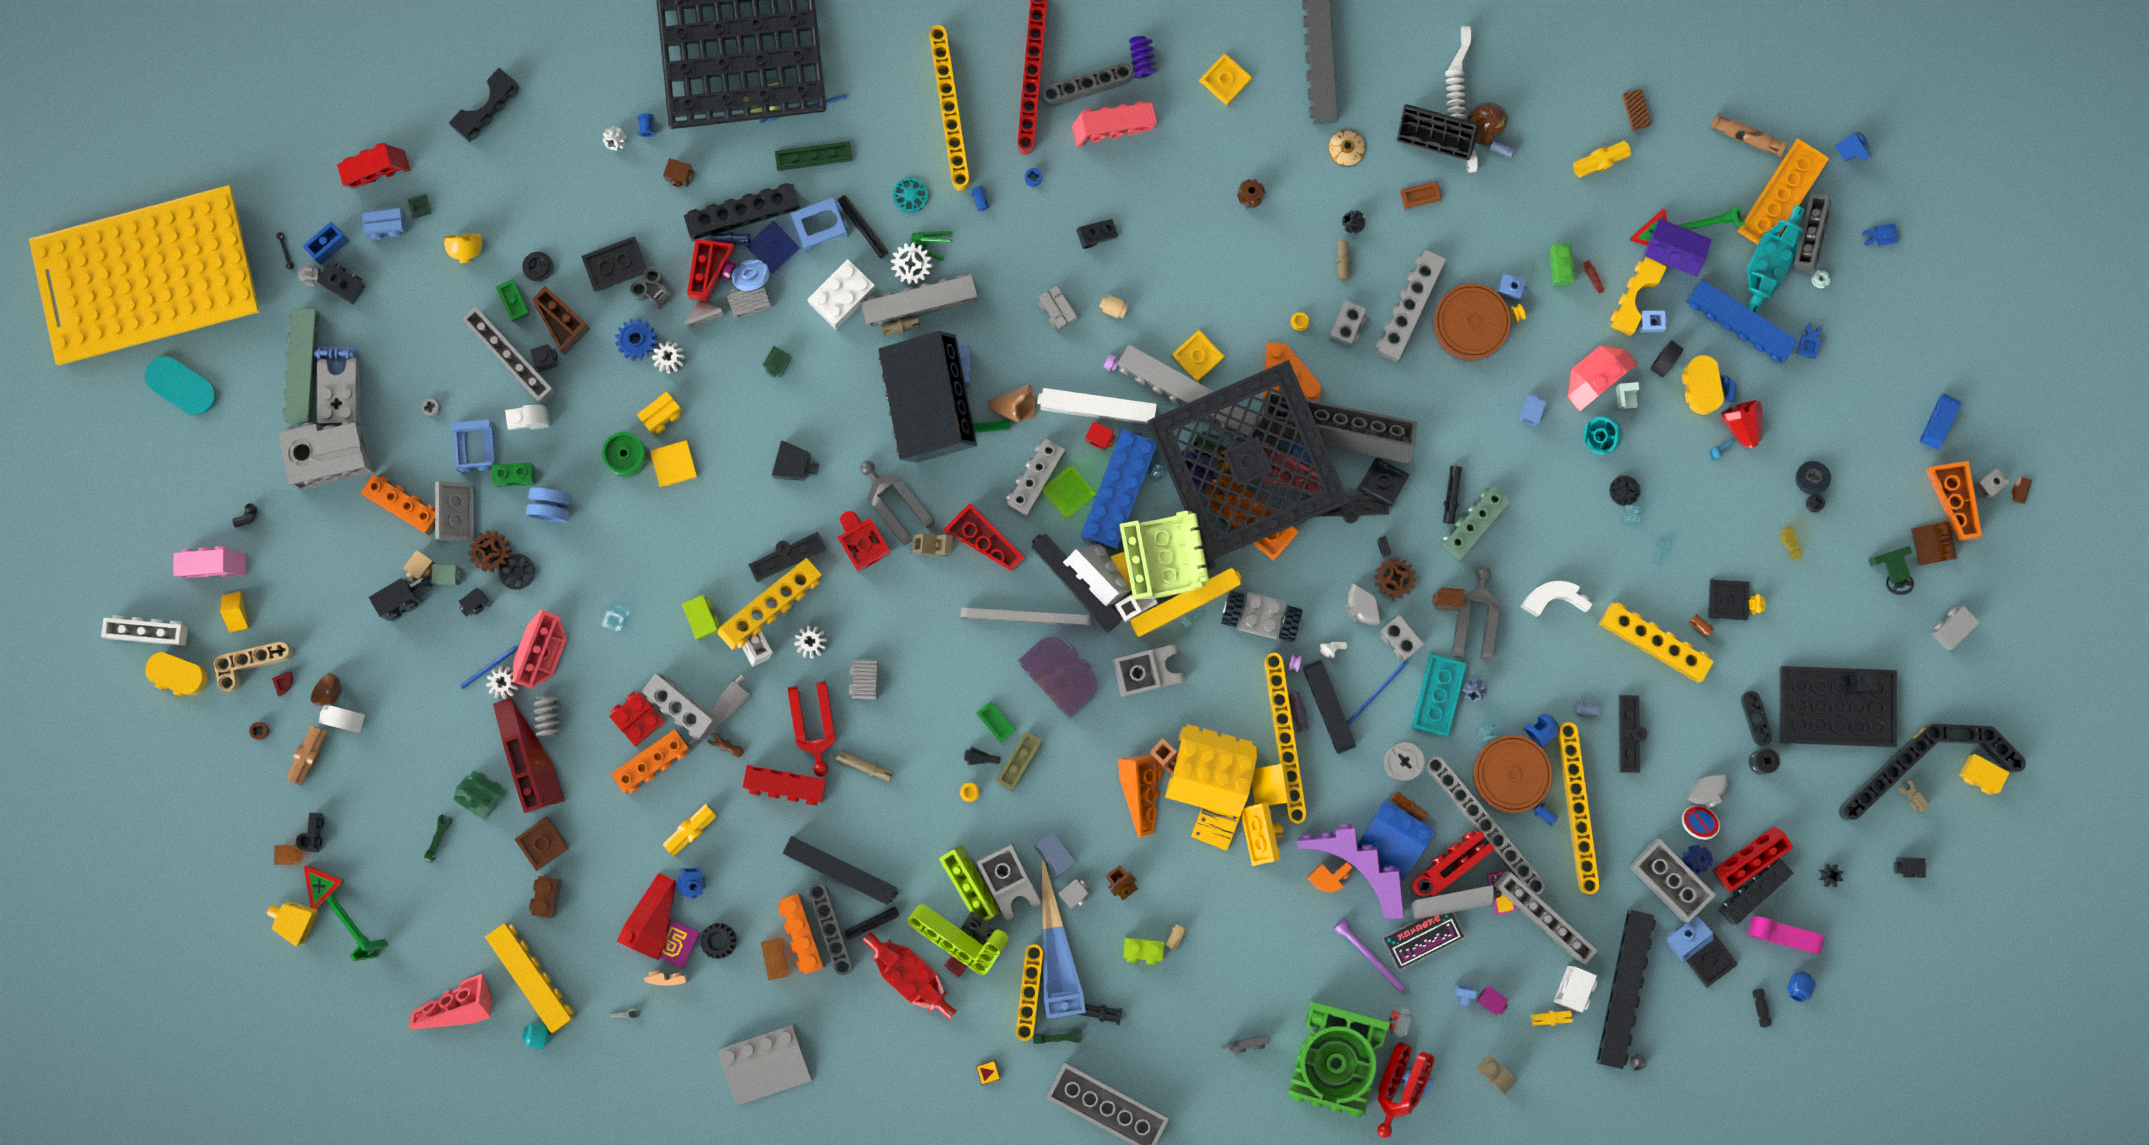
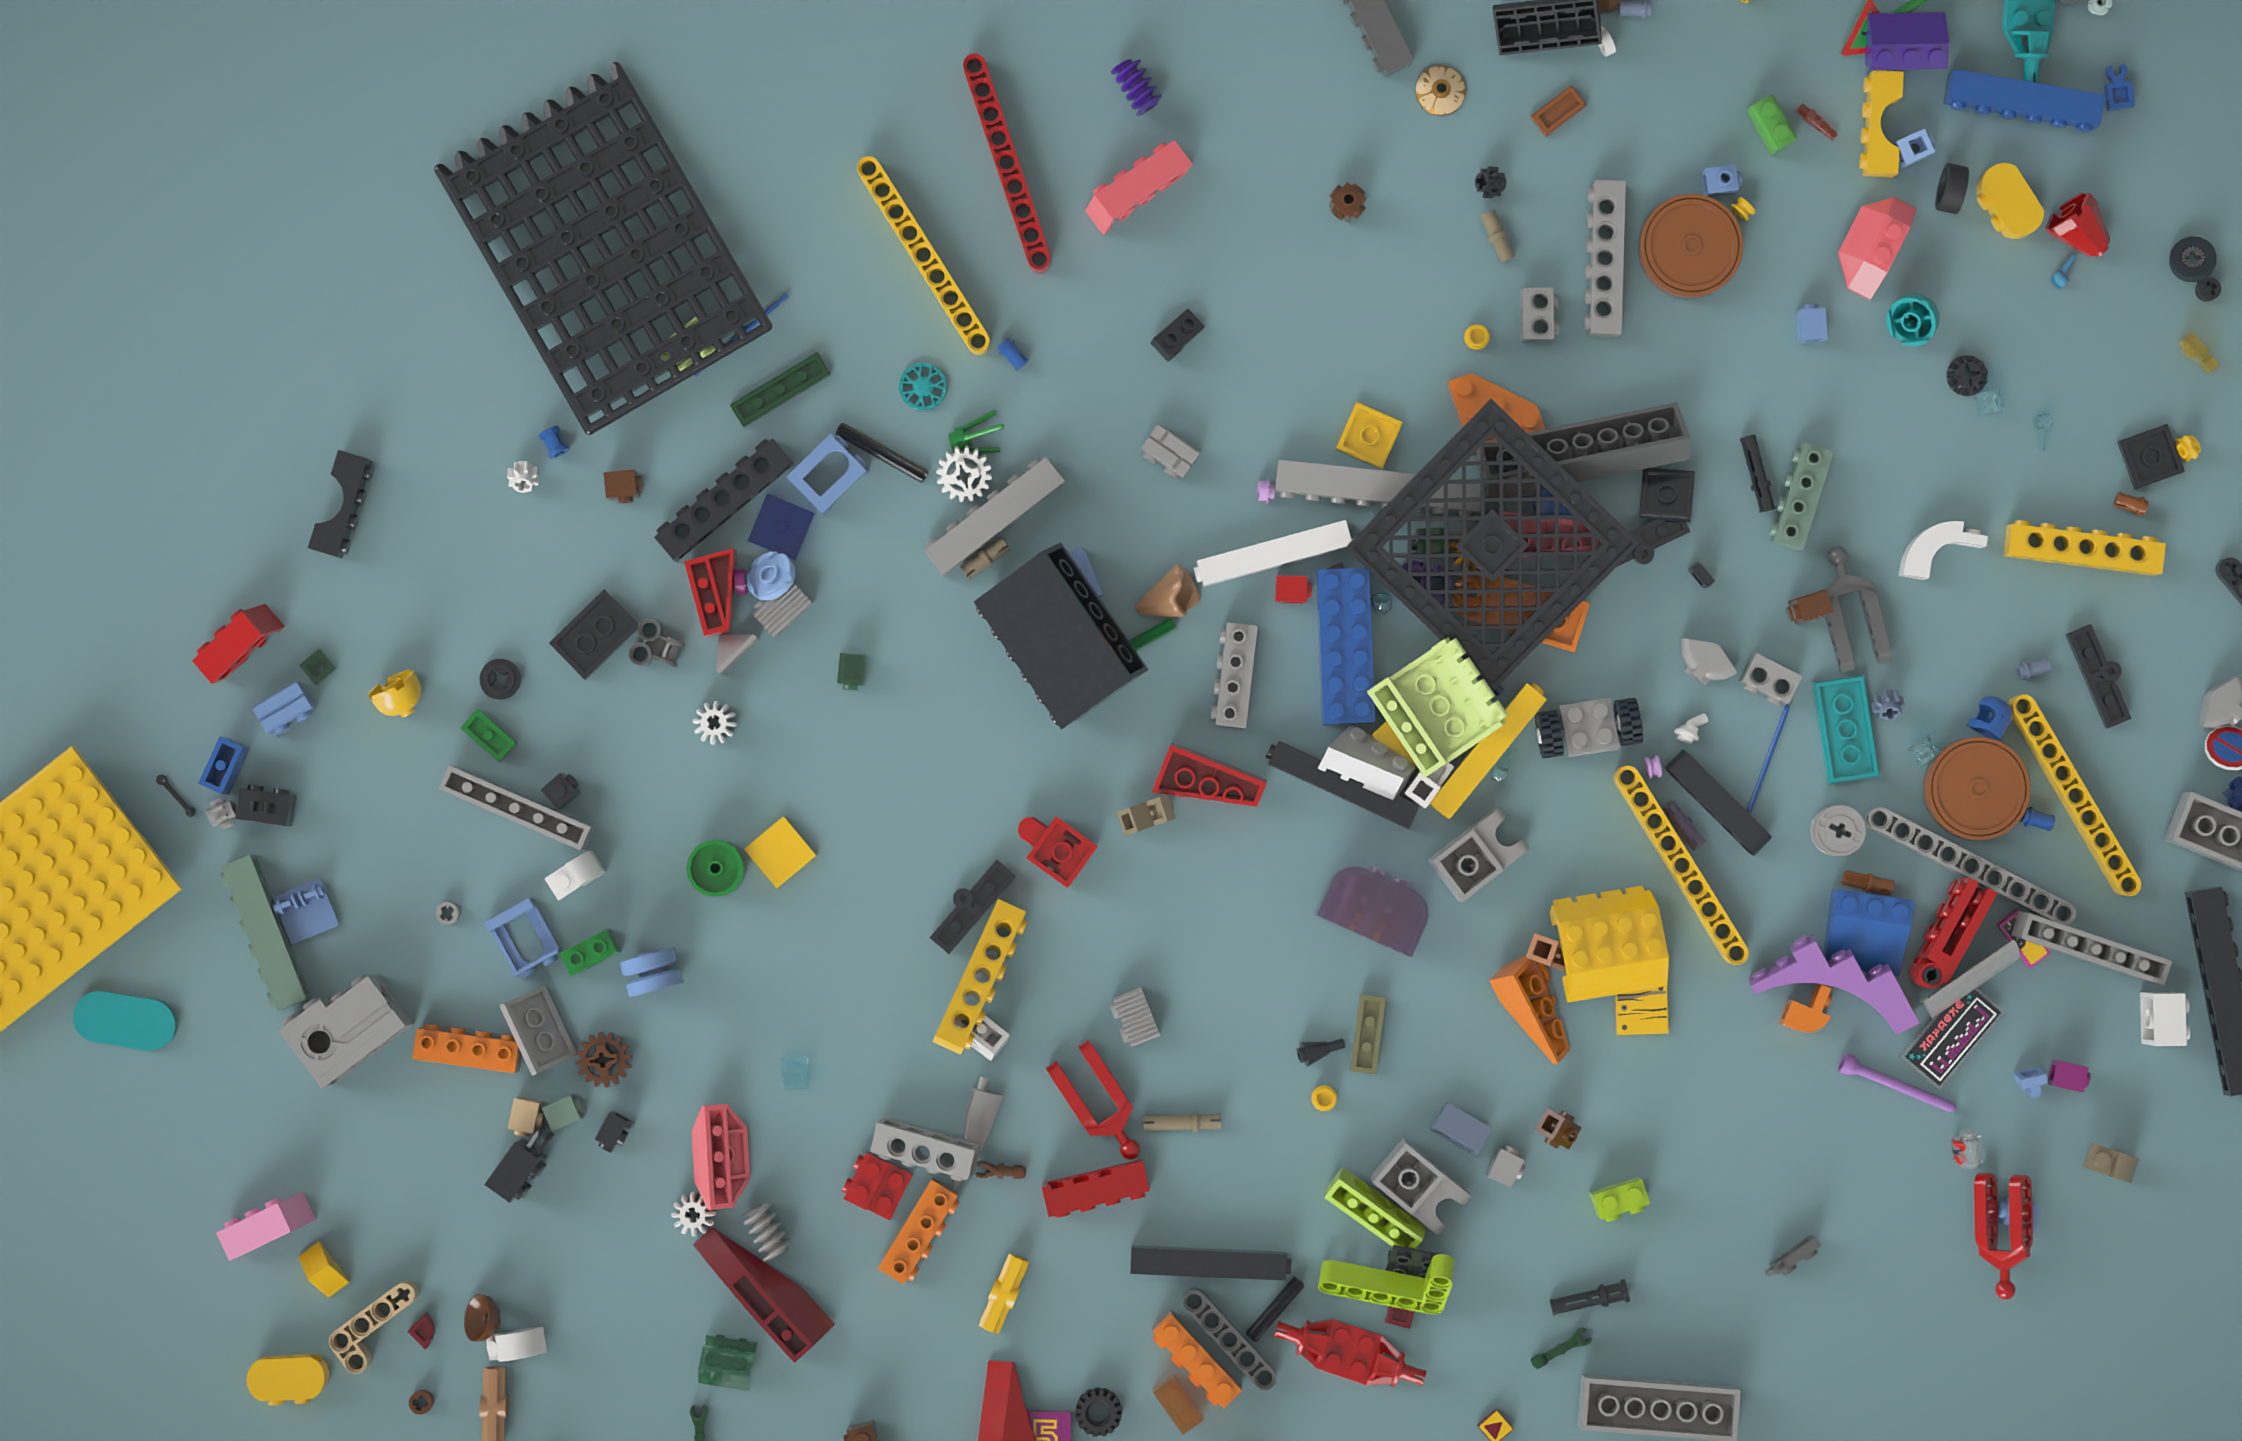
camera: 20 degrees left, 5 degrees up
white brick [101,615,188,646] -> none
black arm [232,503,258,528] -> none
light grey brick [317,358,361,427] -> none
blue axle [460,646,518,689] -> none
black wheel [499,554,535,590] -> none
reddish brown plate [515,817,570,871] -> none
reddish brown wedge [532,286,590,356] -> none
blue gear [615,318,658,361] -> none
yellow brick [637,391,683,435] -> none
blue brick [677,867,706,898] -> none
lime brick [682,595,721,641] -> none
dark blue pin [711,232,751,246] -> none
black torso [772,440,820,481] -> none
white gear [794,626,827,659] -> none
white brick [808,259,876,330] -> none
dark grey piece [860,461,935,546] -> none
light grey beam [960,608,1093,626] -> none
green tile [976,701,1015,743] -> none
yellow beam [1016,944,1043,1041] -> none
blue bush [1025,168,1042,187] -> none
clear neon green brick [1042,465,1096,521] -> none
medium blue plate [1042,861,1086,1019] -> none
dark grey beam [1043,63,1132,107] -> none
tan brick [1099,294,1129,318] -> none
tan pin [1165,924,1186,950] -> none
yellow tile [1199,53,1252,106] -> none
yellow plate [1241,802,1283,866] -> none
yellow tile [1251,764,1291,806] -> none
bright green brick [1287,1001,1390,1118] -> none
reddish brown gear [1374,557,1417,600] -> none
yellow pin [1531,1010,1572,1027] -> none
light aqua panel [1616,382,1639,410] -> none
blue arm [1720,375,1737,402] -> none

